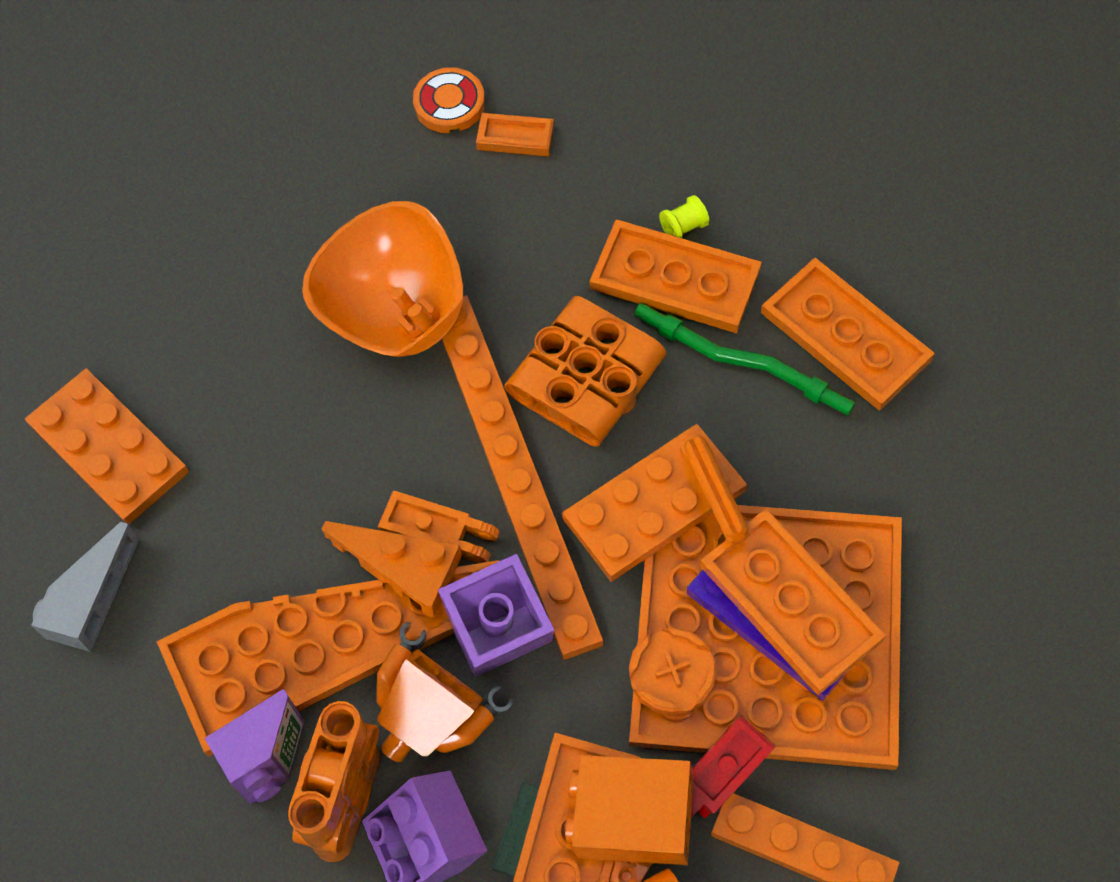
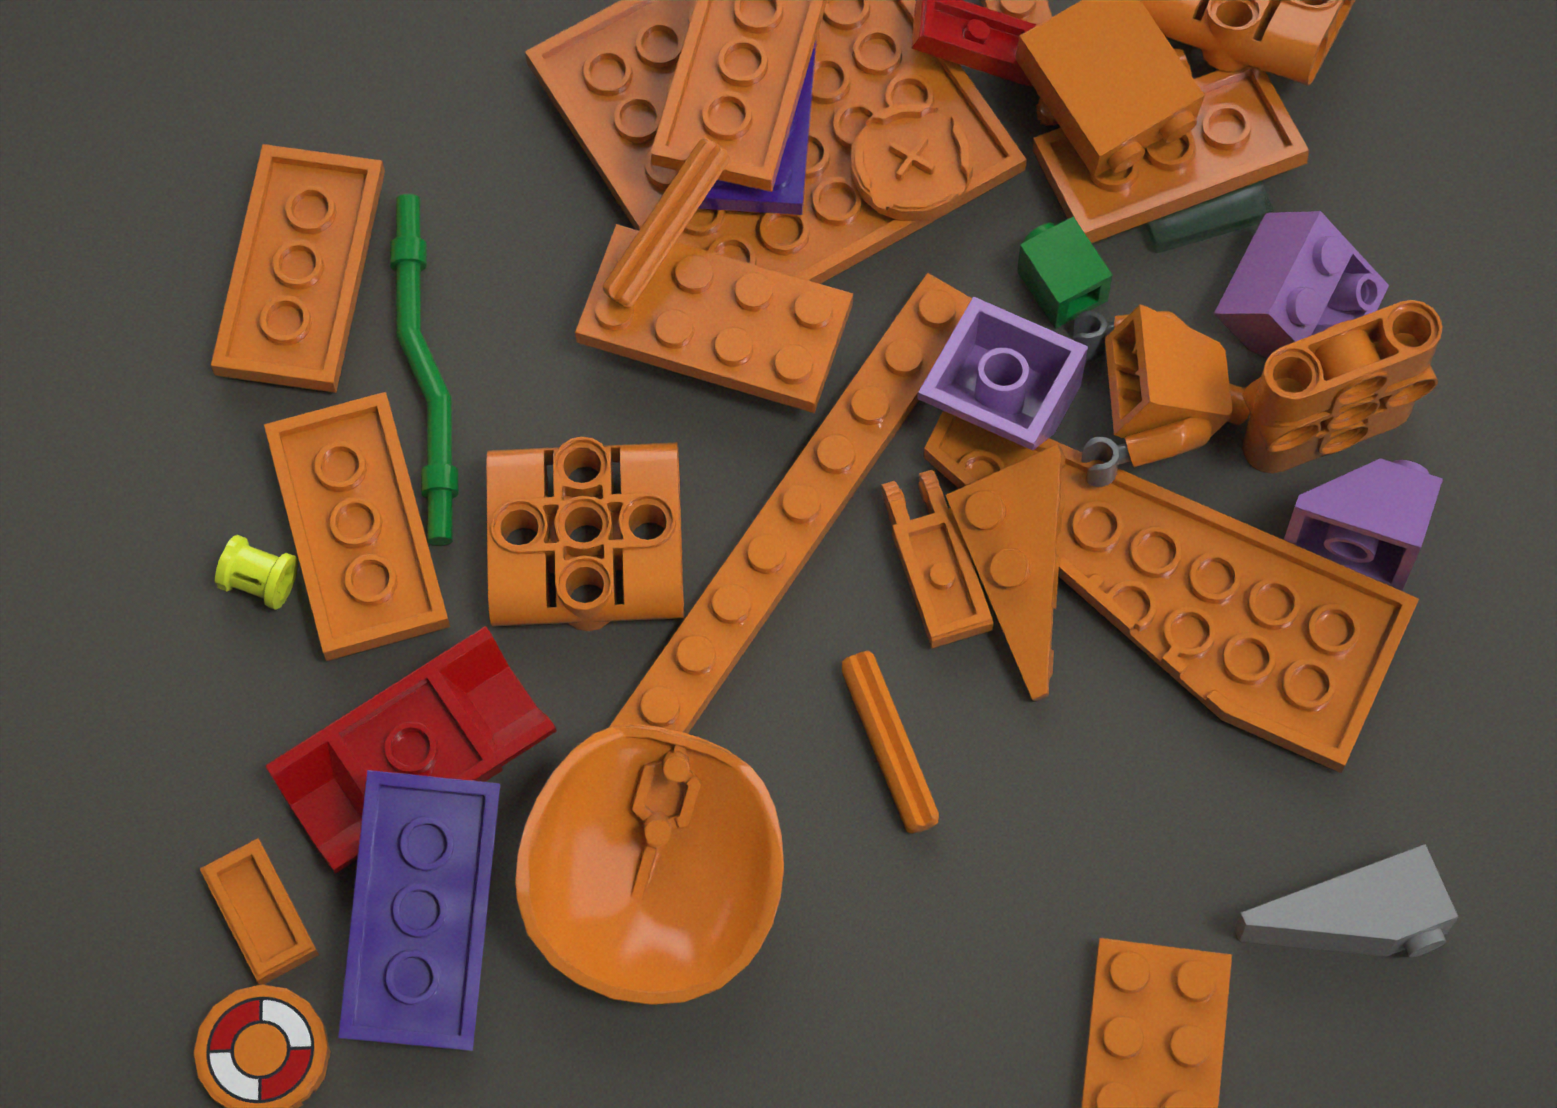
camera: 130 degrees left, 5 degrees up
none -> red piece [265,626,557,874]
none -> dark purple plate [338,770,500,1051]
none -> orange axle [842,651,939,834]
none -> green brick [1017,216,1113,329]

